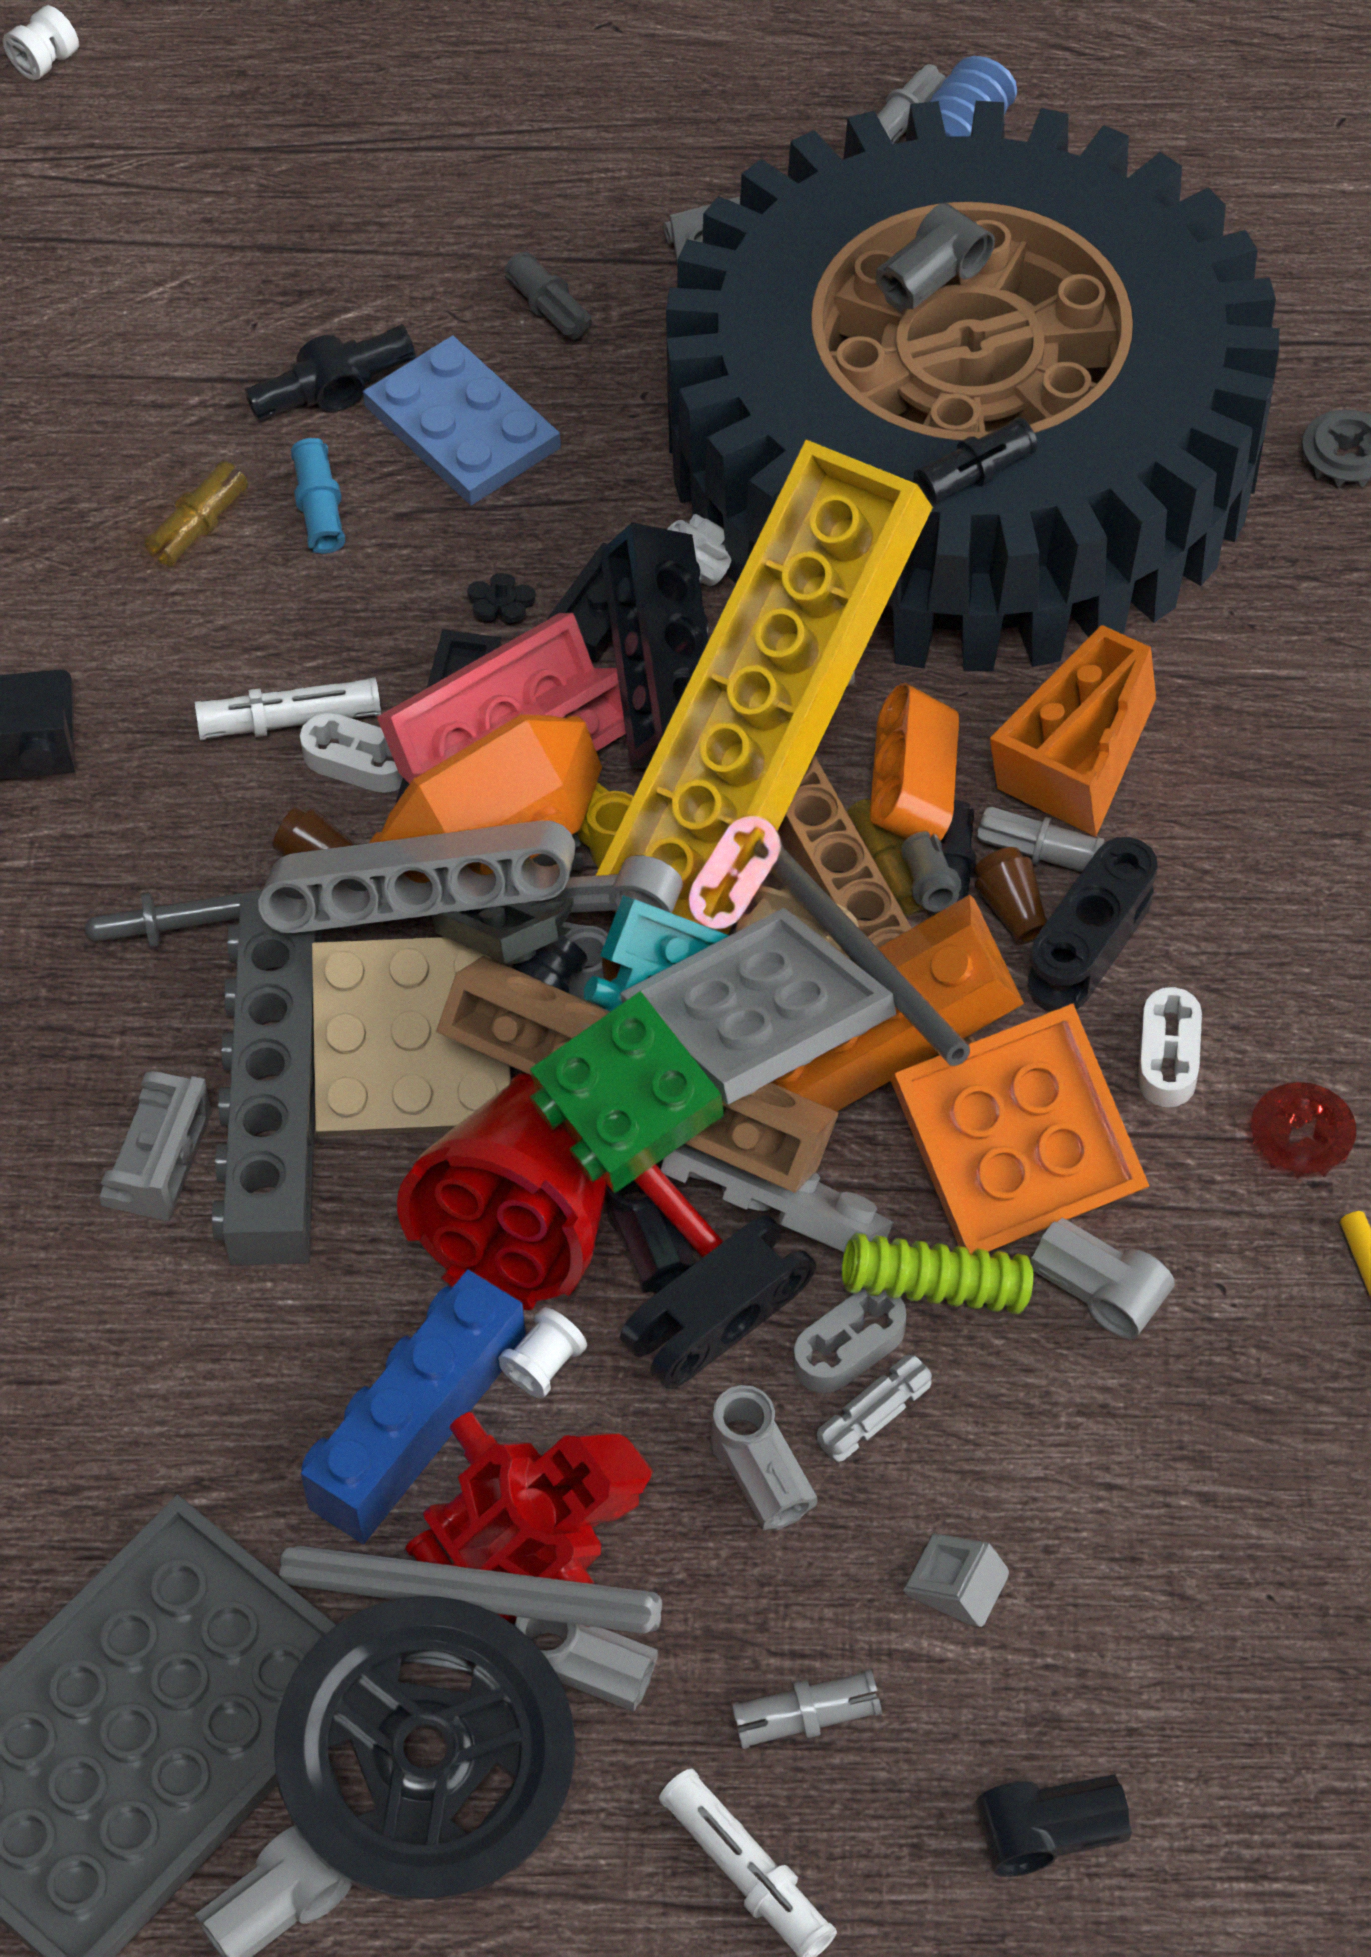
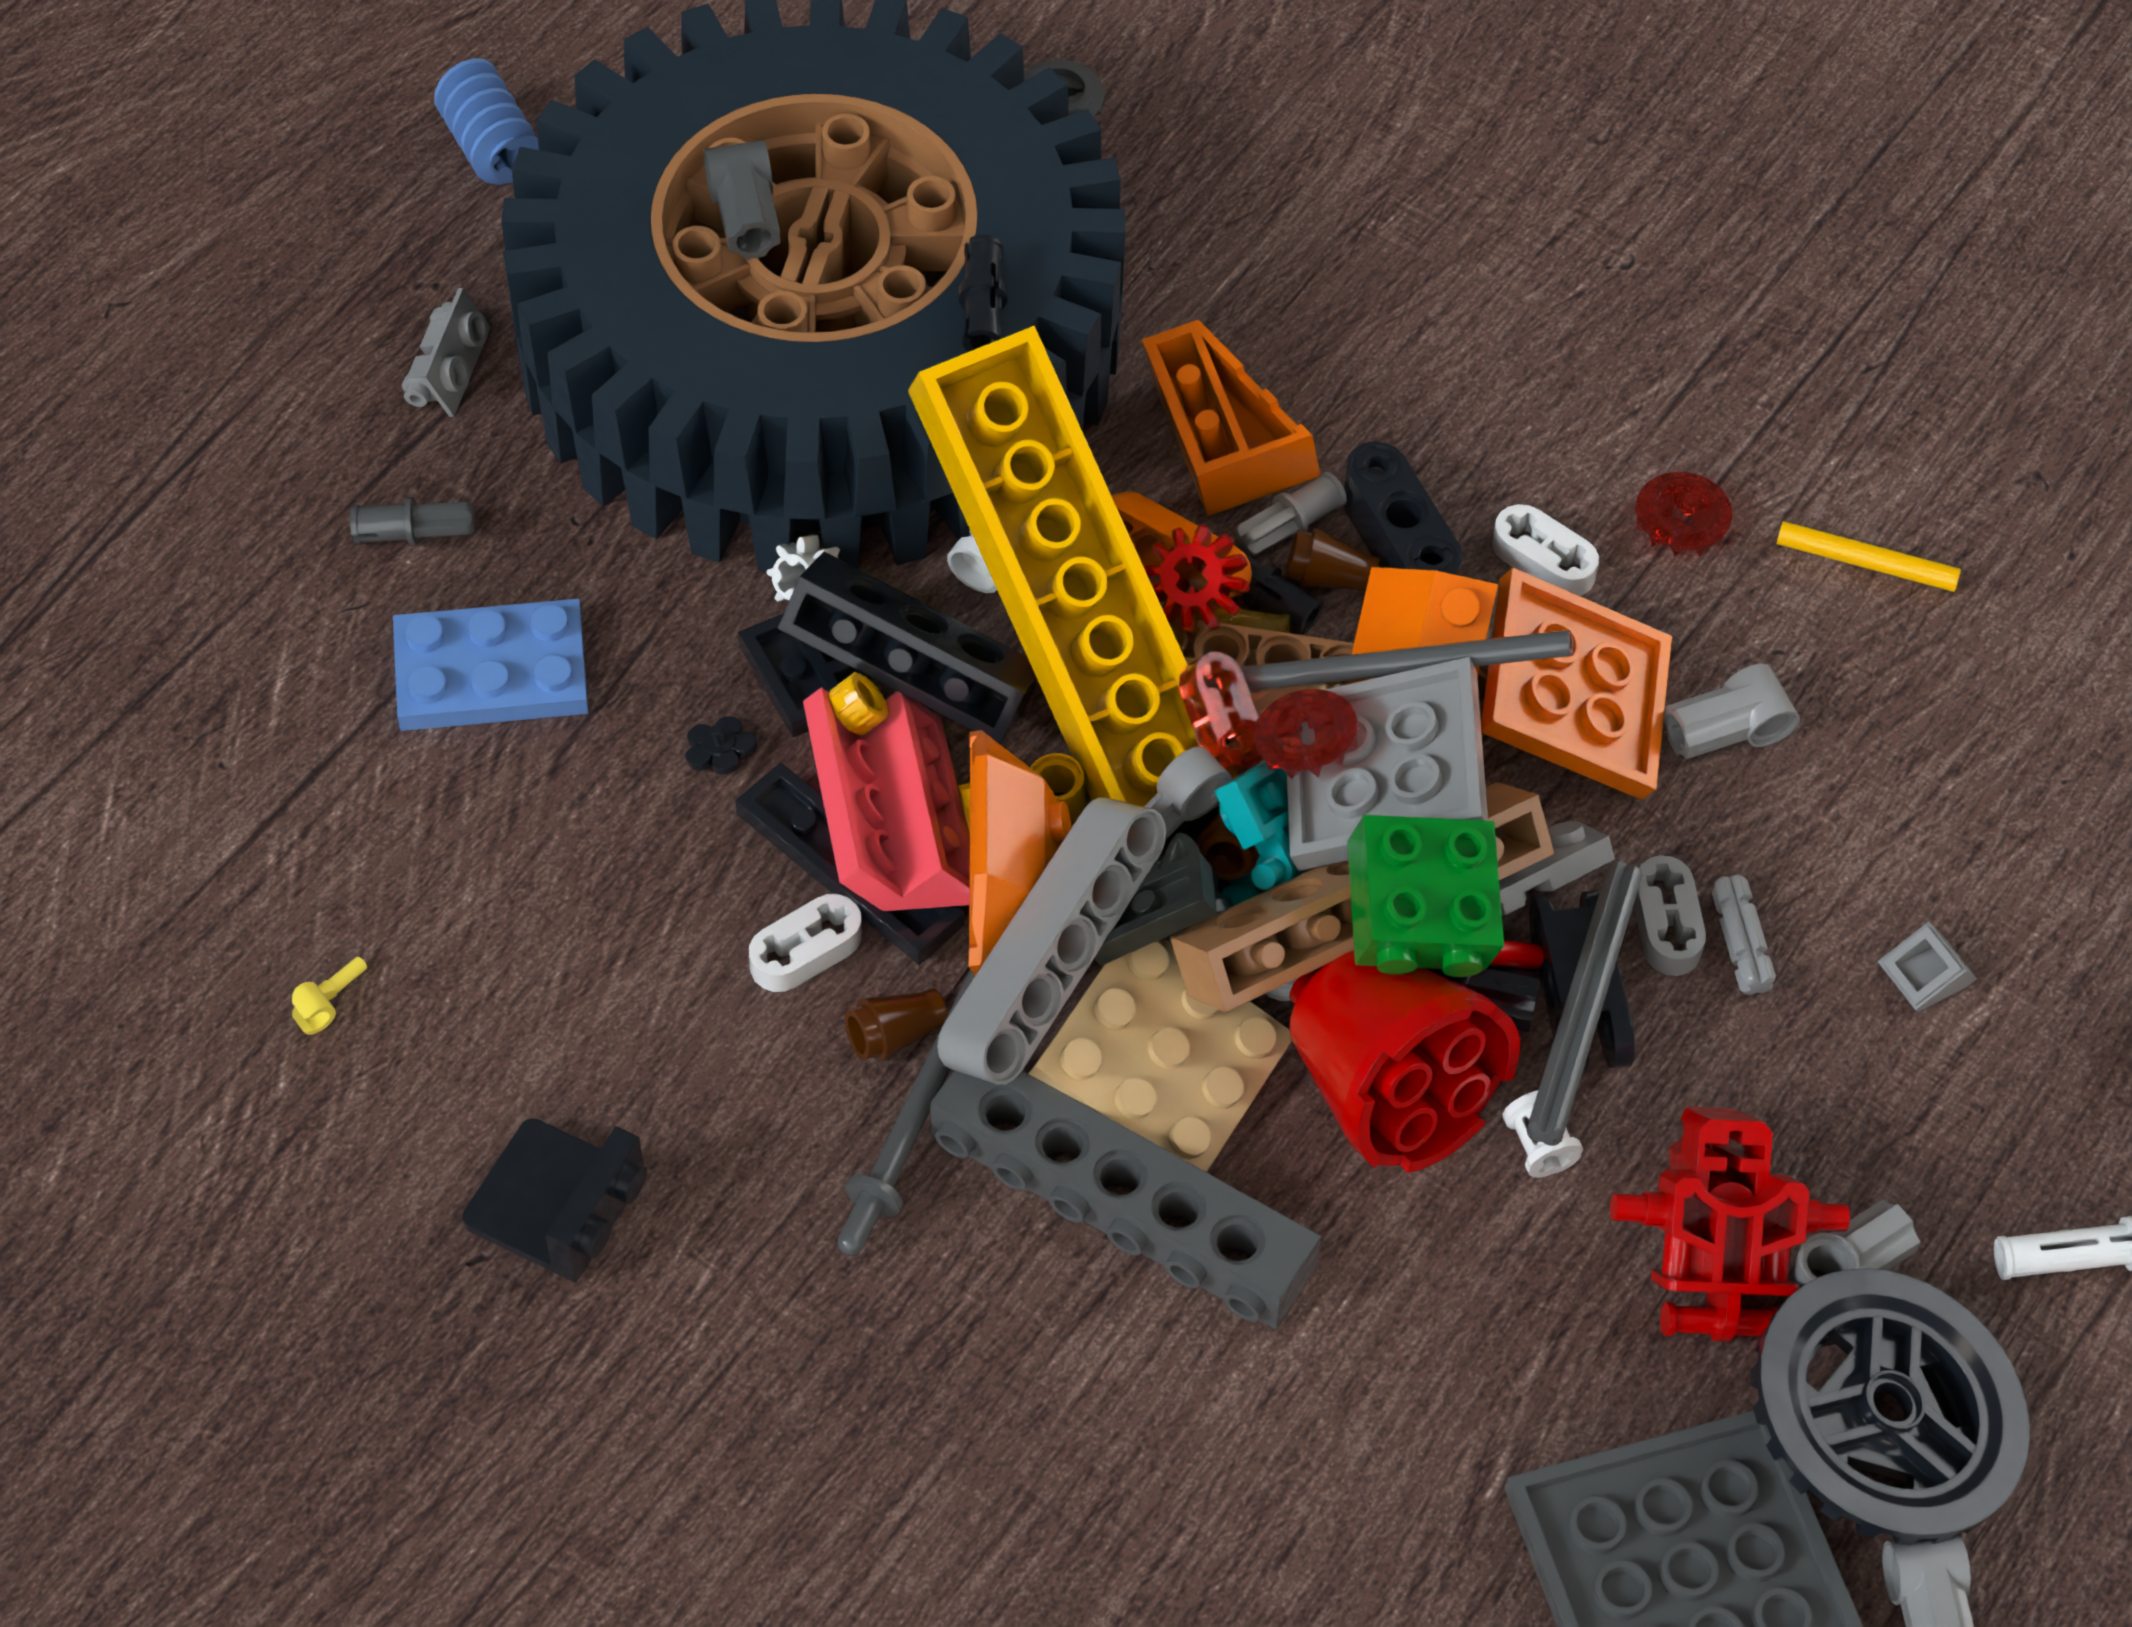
camera: 60 degrees left, 0 degrees up
light grey hinge [99,1071,212,1222] -> none
clear yellow pin [144,460,249,567] -> none
white pin [195,677,381,740] -> none
black pin [244,324,416,423] -> none
light grey axle [279,1546,663,1634] -> none
dark azure pin [291,438,345,554] -> none
blue brick [301,1269,526,1545] -> none
light grey piece [710,1385,817,1531] -> none
light grey pin [732,1669,882,1749] -> none
lime piece [842,1232,1033,1314] -> none
light grey axle [877,64,946,144] -> none
dark grey pin [901,831,961,912] -> none
none -> light yellow hand [292,957,367,1035]
none -> yellow axle [829,672,889,736]
none -> red gear [1144,525,1250,633]
none -> clear red gear [1254,689,1359,779]
none -> dark grey axle [1526,860,1642,1146]

